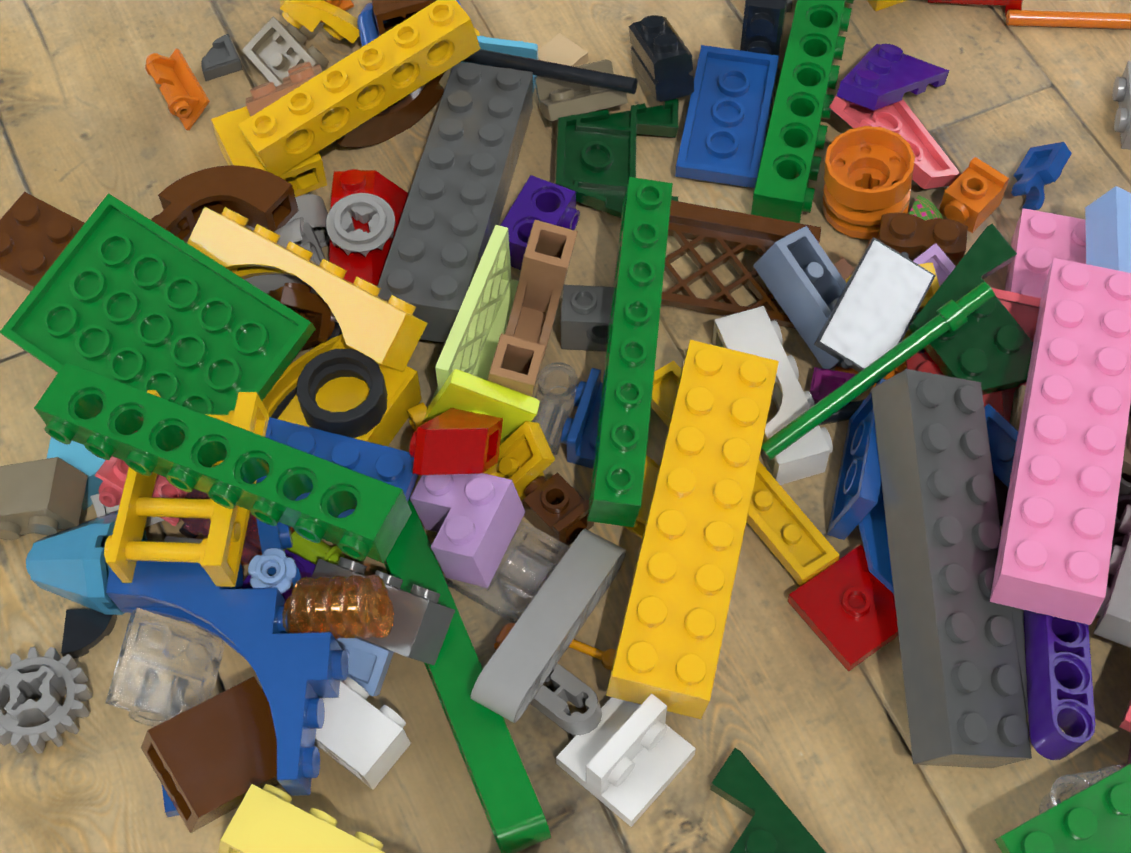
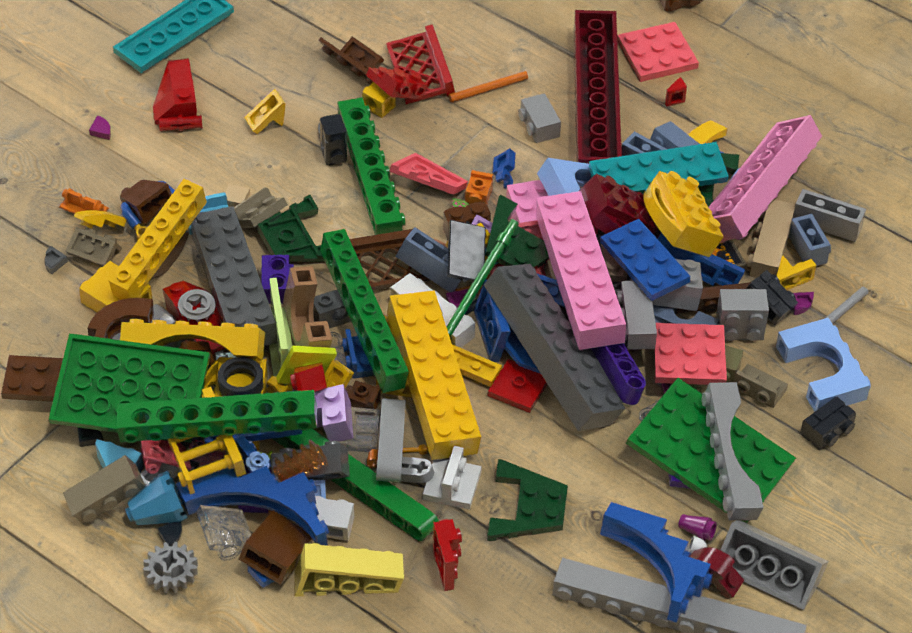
camera: 30 degrees left, 10 degrees down
orange hinge [145,48,210,130] -> none
nougat plate [246,61,323,116] -> none
black bar [461,49,638,94] -> none
black brick [629,15,694,102] -> none
blue plate [675,45,779,188] -> none
orange wheel [822,126,915,240] -> none
dark purple wing [836,44,950,110] -> none

